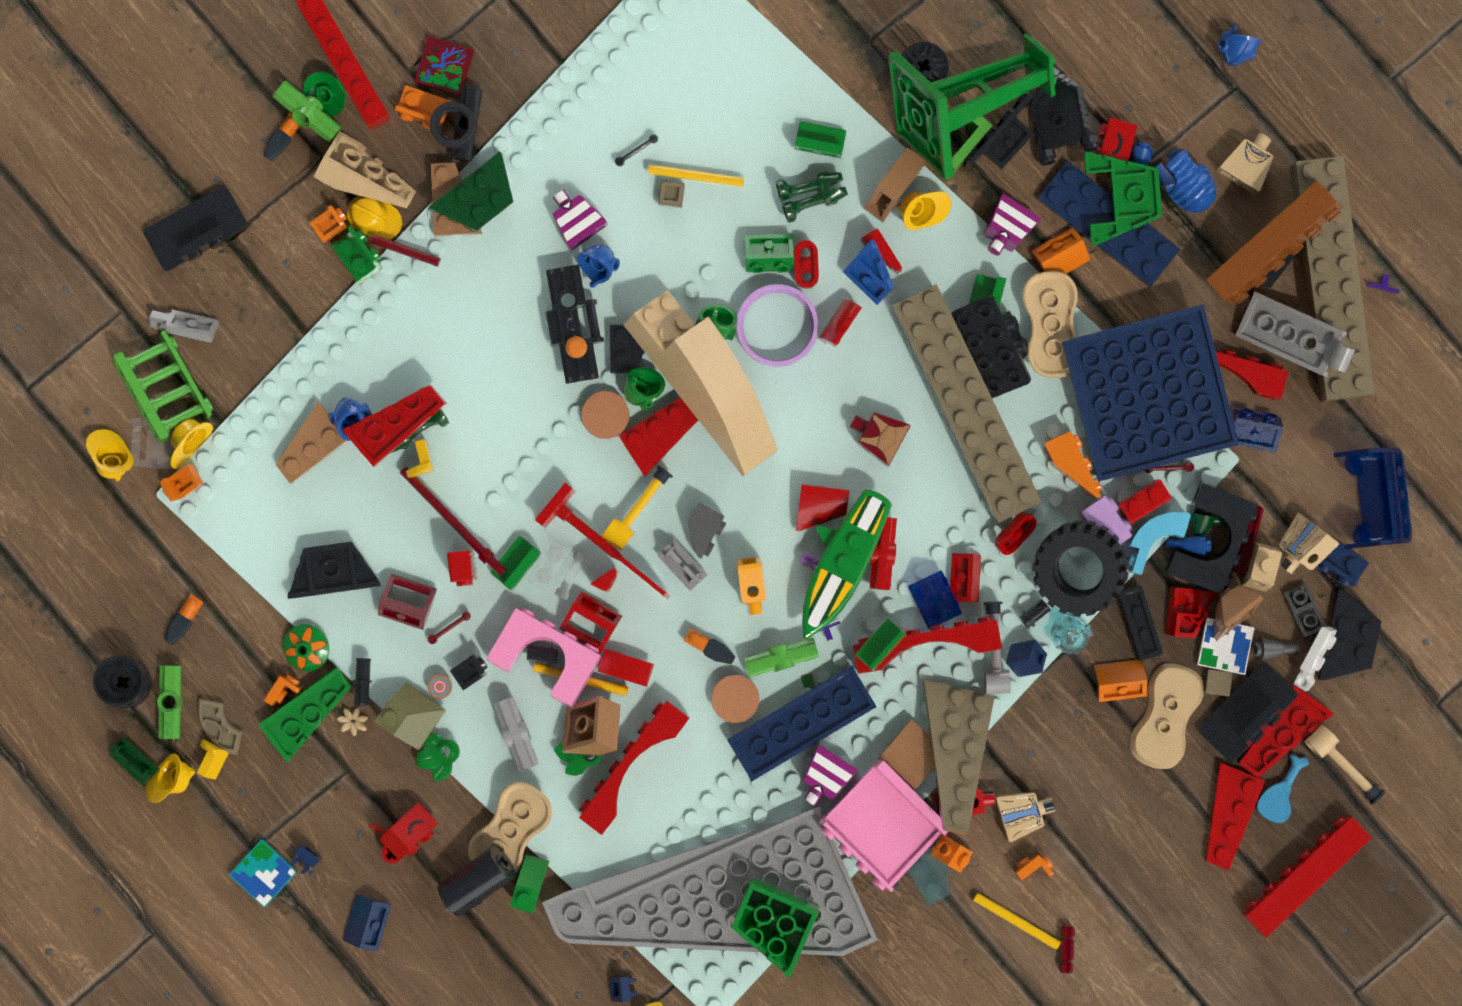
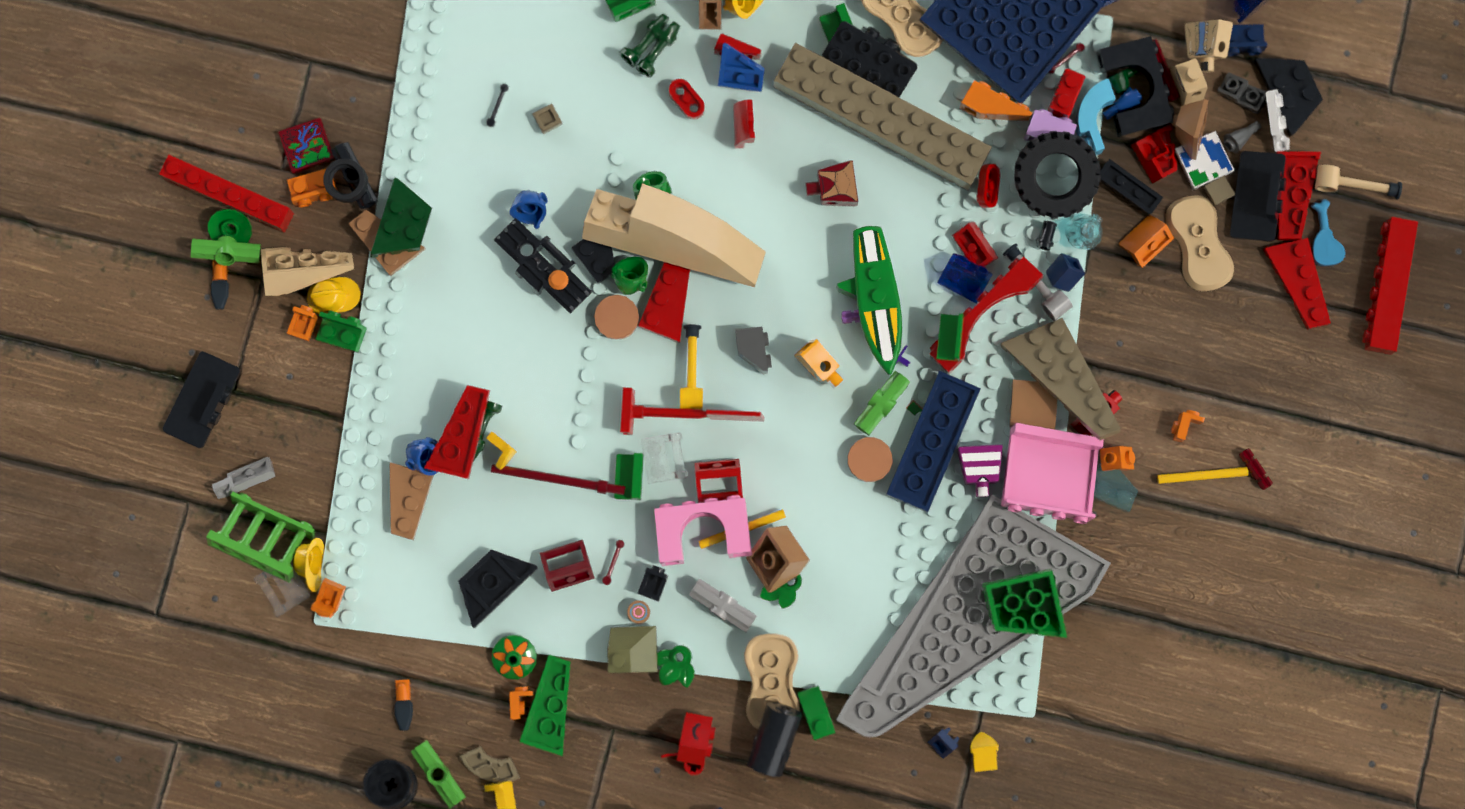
camera: 35 degrees left, 5 degrees down
yellow piece [86,429,134,482] -> none
tan plant [337,708,368,736] -> none
black axle [353,658,372,706] -> none
dark red bar [370,234,441,267] -> none
red brick [447,550,478,587] -> none
black pin [527,644,558,665] -> none
torso [553,190,608,251] -> none
red arch [578,700,690,835] -> none
red slope [590,568,619,592] -> none
red slope [598,649,654,687] -> none
yellow bar [648,164,744,187] -> none
light grey hinge [657,540,708,591] -> none
black piece [684,629,736,664] -> none
lavender piece [736,284,819,367] -> none
green bracket [745,234,794,273] -> none
red slope [796,484,850,531] -> none
red piece [869,517,897,590] -> none
tan torso [995,792,1055,842] -> none

